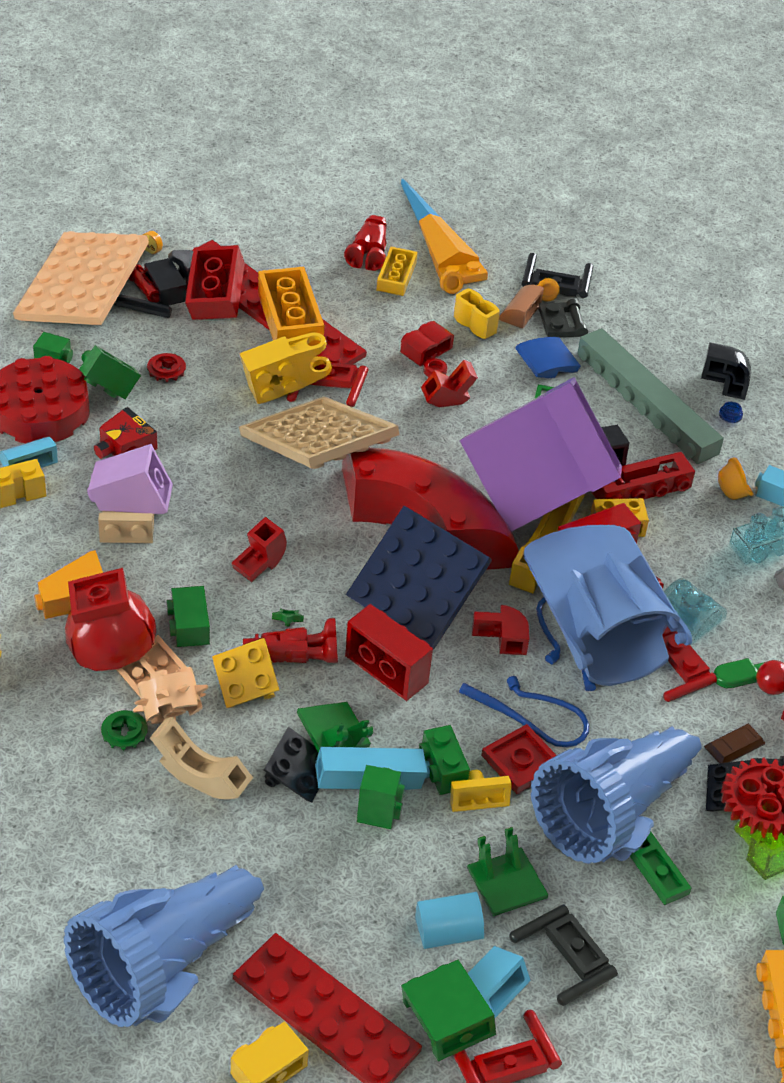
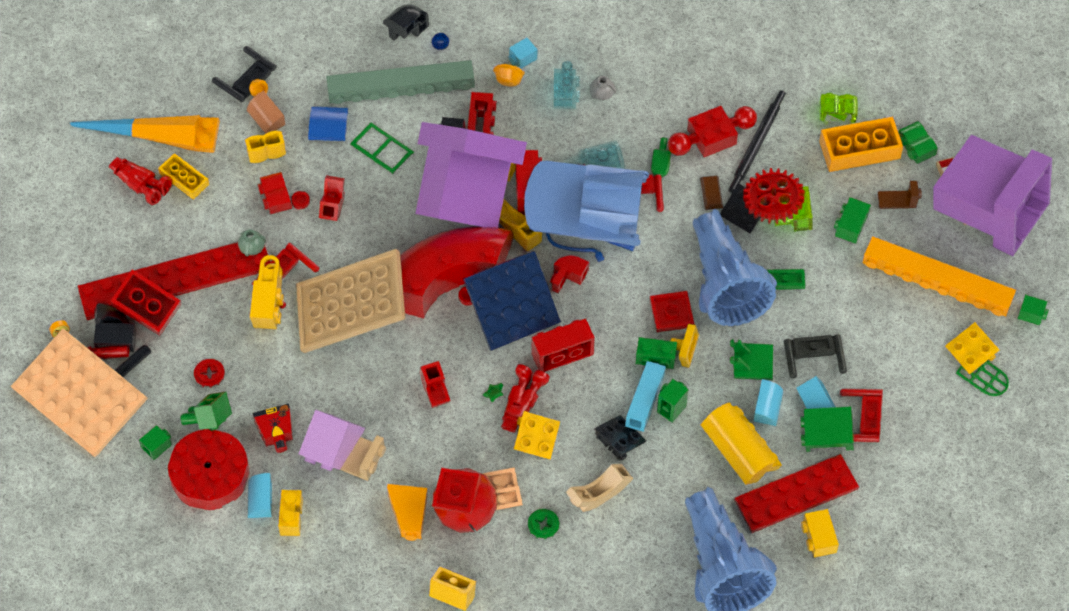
camera: 60 degrees left, 15 degrees up
light nougat brick [133,667,208,724] -> none
green brick [166,586,210,647] -> none
light orange brick [258,266,324,346] -> none
green plate [297,702,373,753] -> none
light orange tile [440,270,463,294] -> none
blue piece [459,676,589,747] -> none
pearl dark grey plate [539,299,588,338] -> none
none -> sand green piece [238,229,266,256]
none -> yellow brick [700,402,782,485]

